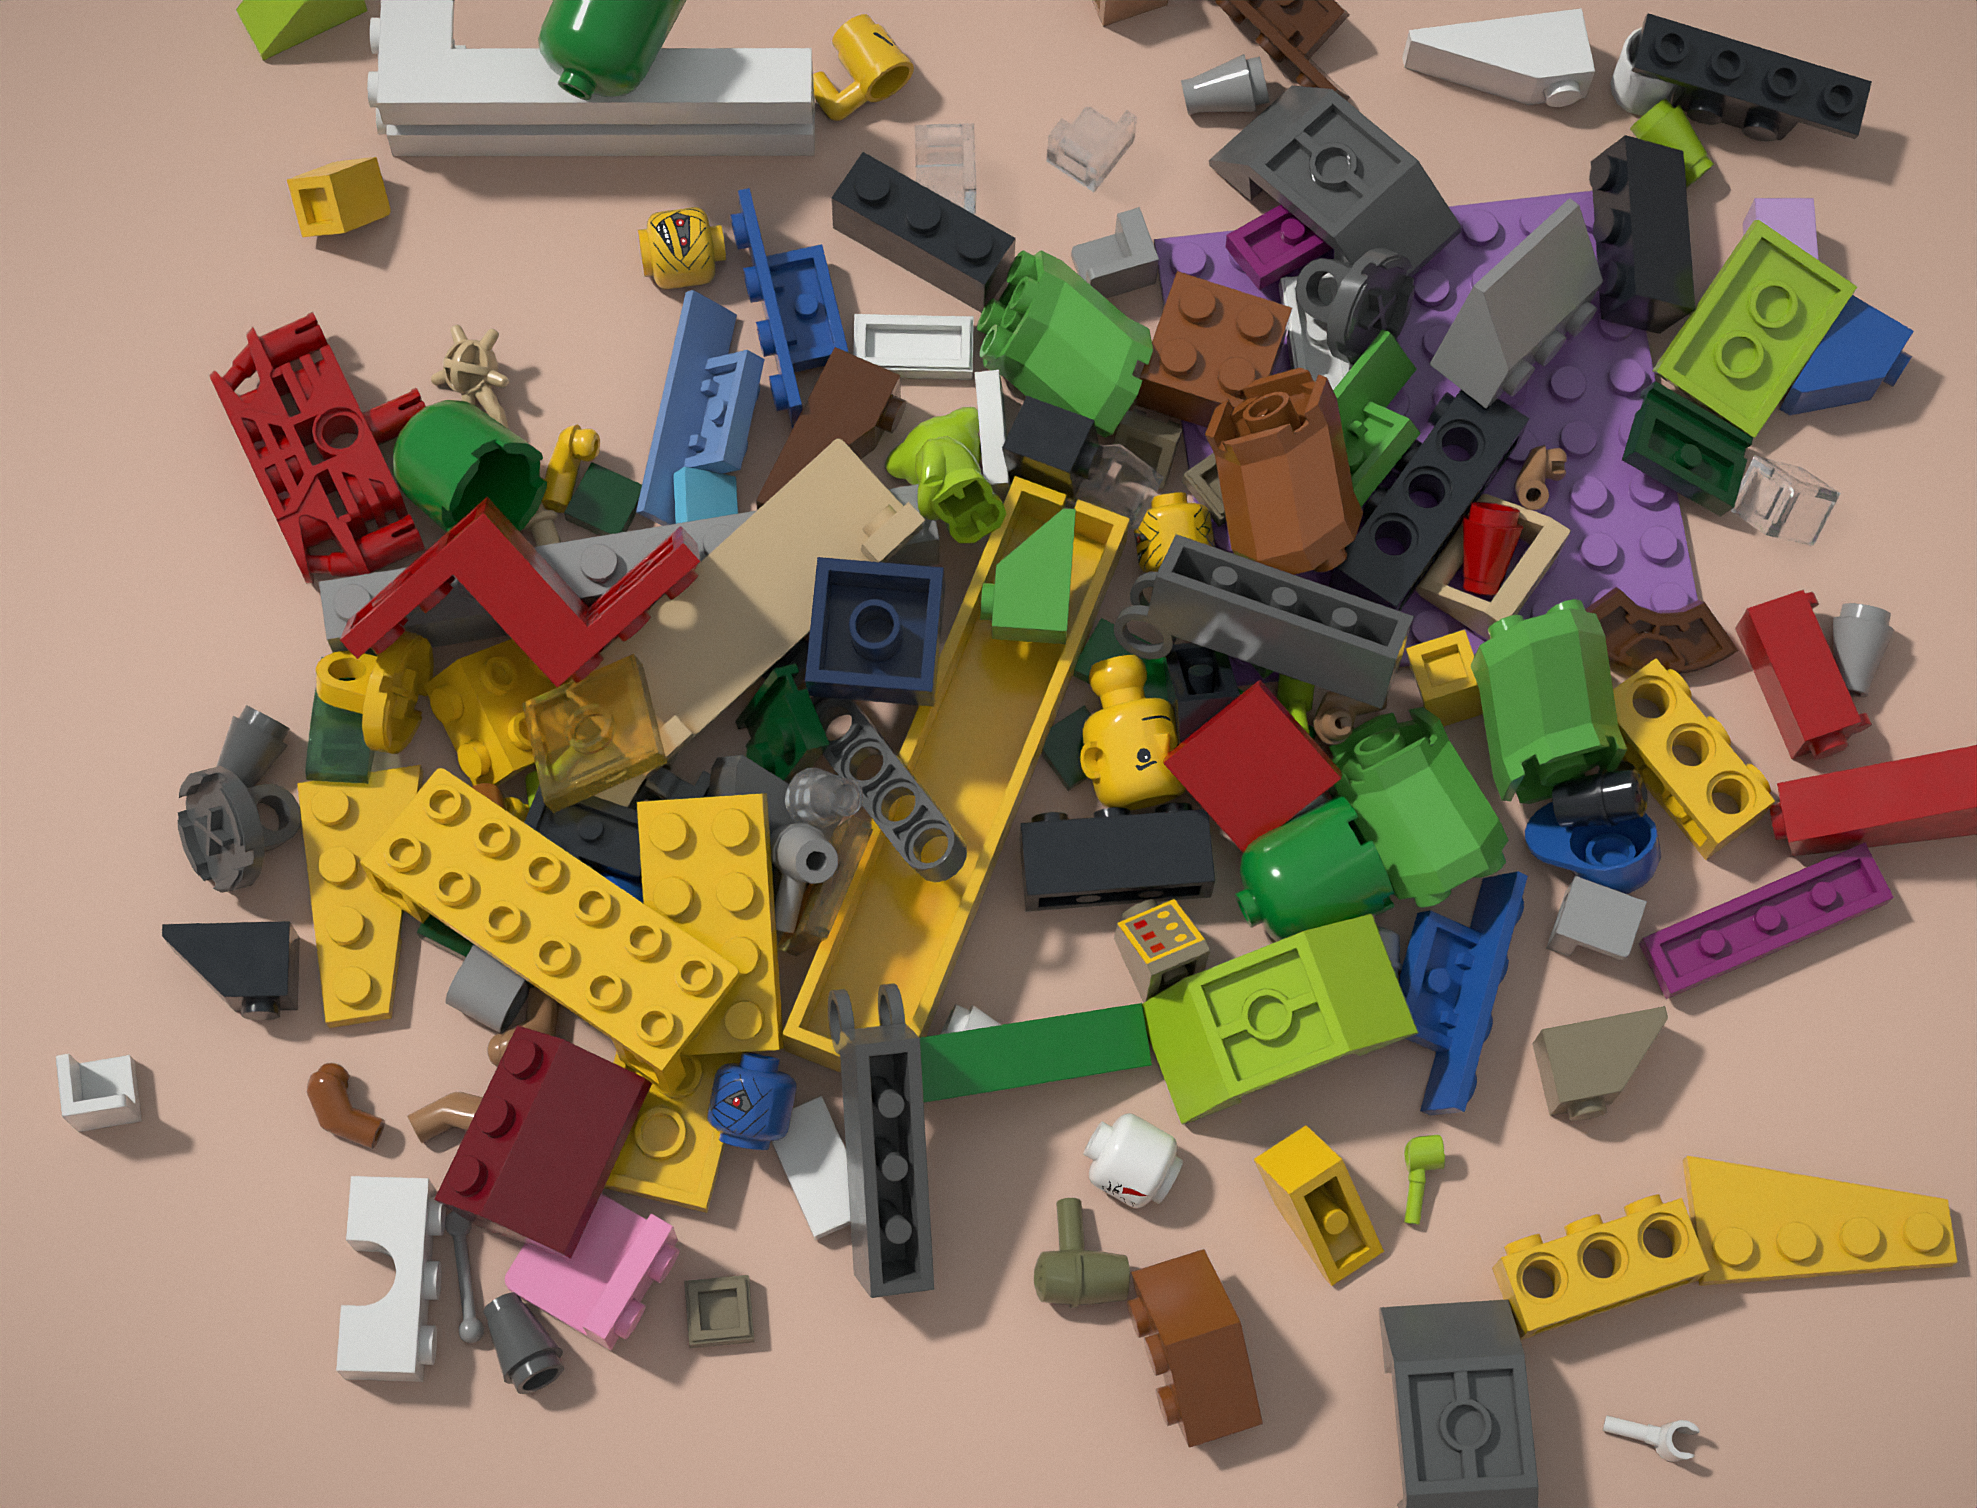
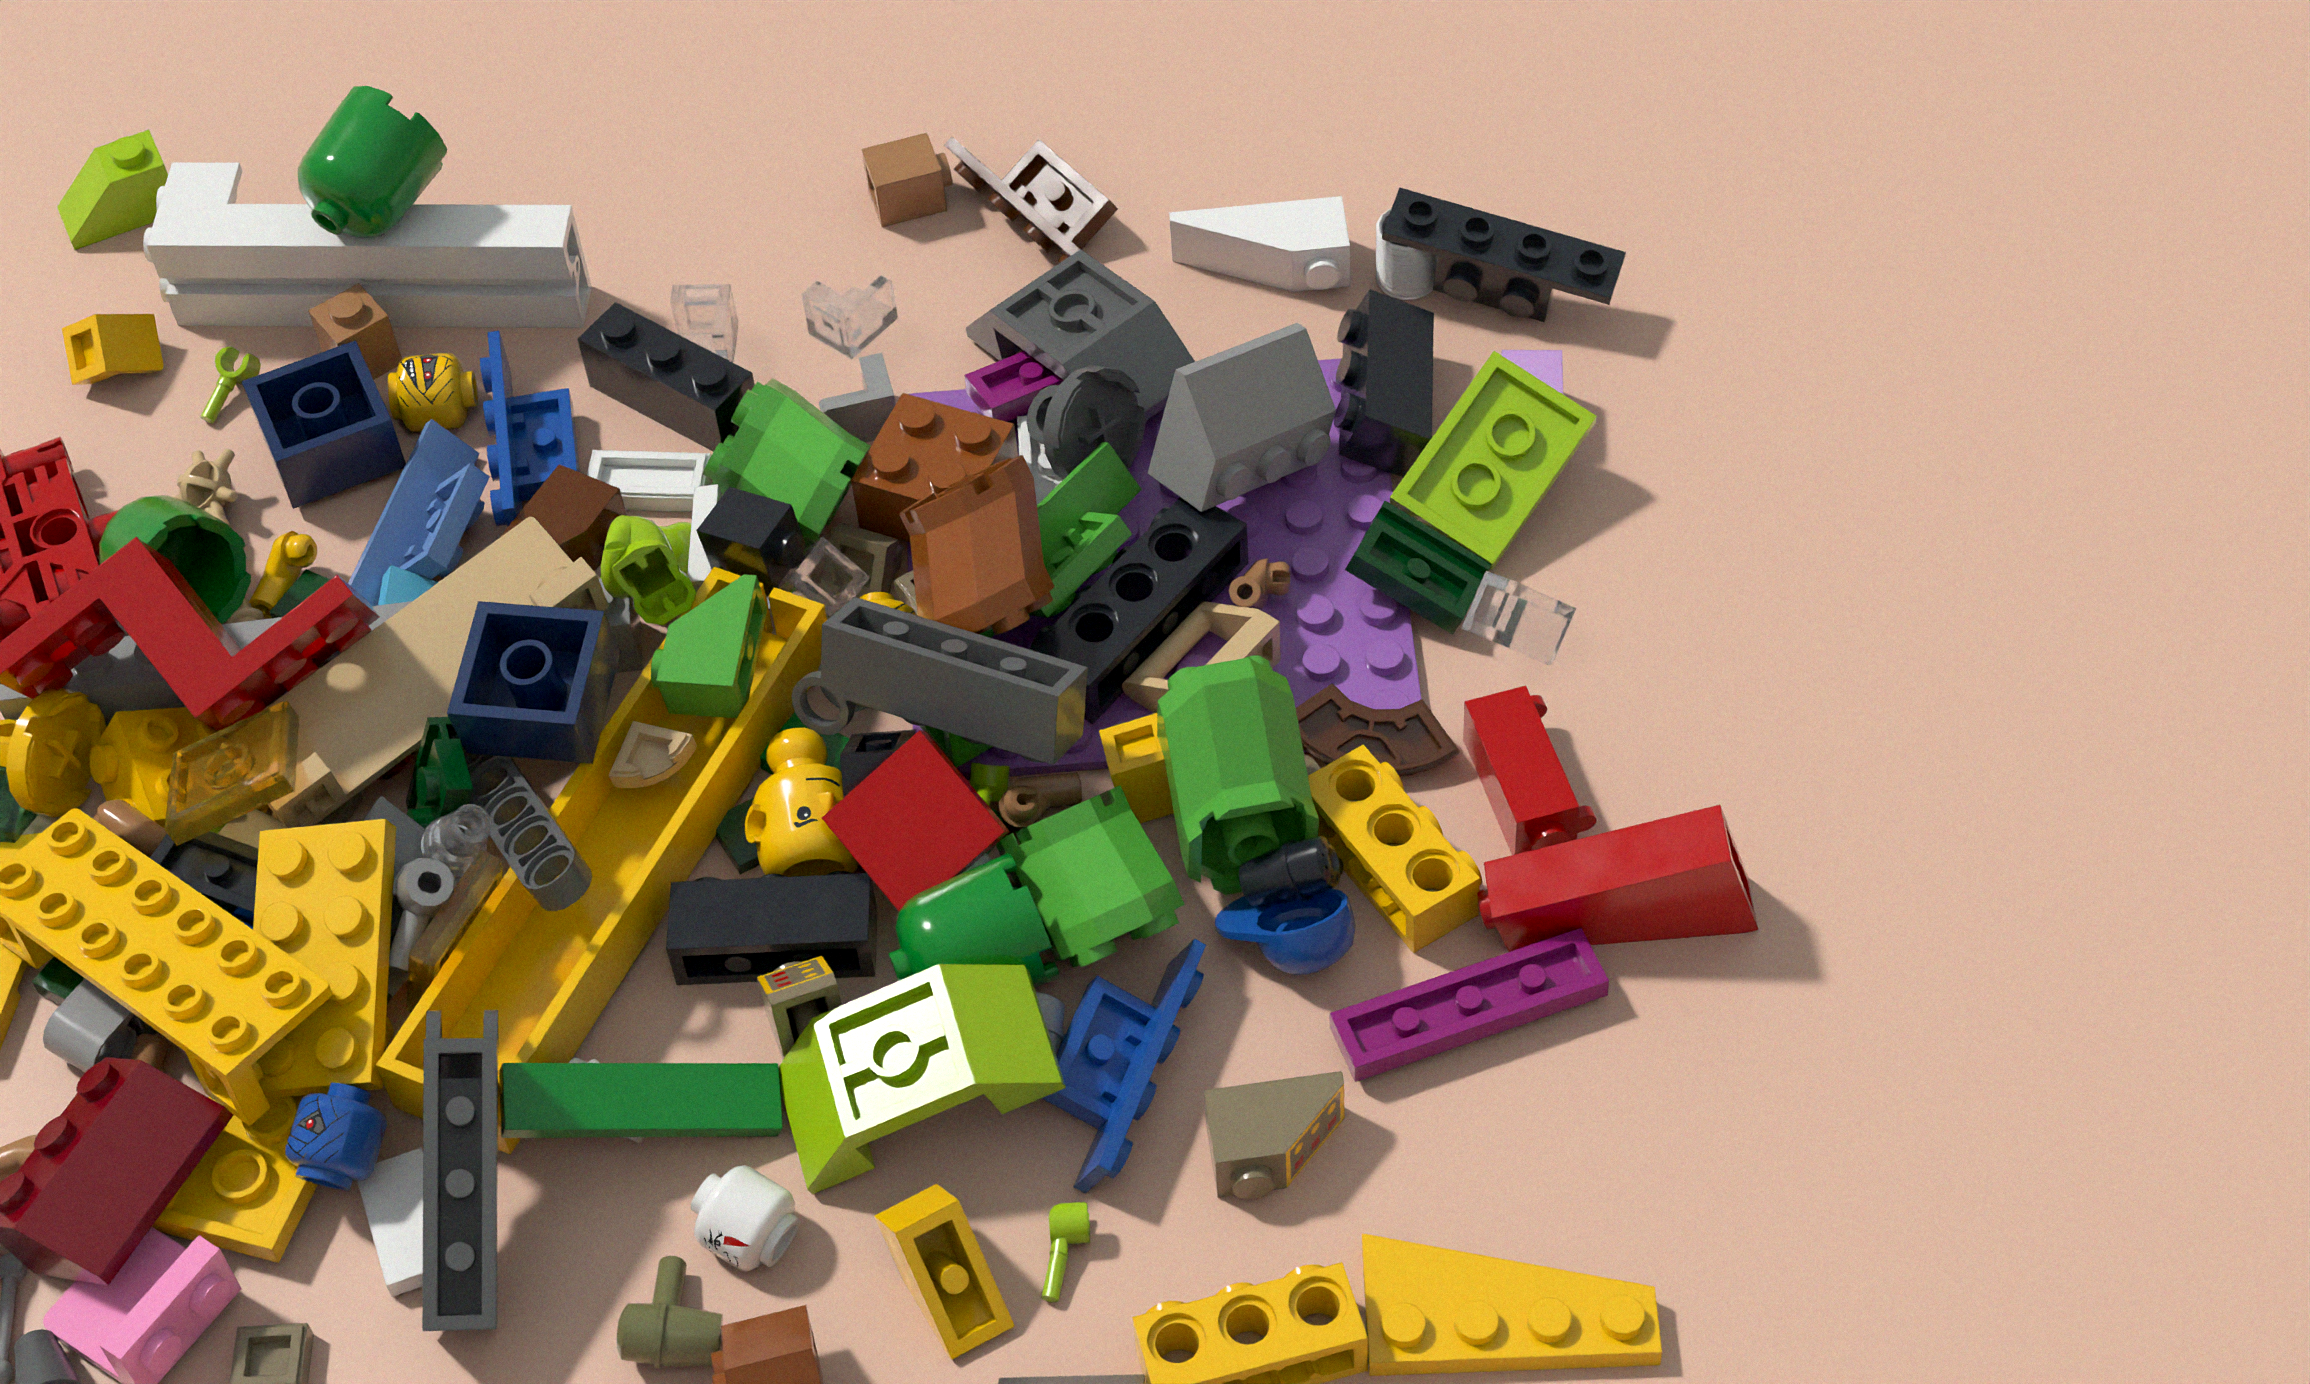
camera: 10 degrees right, 20 degrees down
yellow piece [813,14,914,121] -> none
light grey cone [1181,54,1270,115] -> none
red cone [1463,502,1523,595] -> none
light grey panel [1546,876,1647,960] -> none
lime cone [1630,98,1714,187] -> none
blue slope [1779,295,1914,416] -> none
light grey cone [1833,603,1894,697] -> none
none -> medium nougat arm [93,799,168,858]
none -> lime hand [200,347,261,424]
none -> dark blue brick [242,340,406,509]
none -> medium nougat brick [308,283,402,380]
none -> tan tile [608,721,697,789]

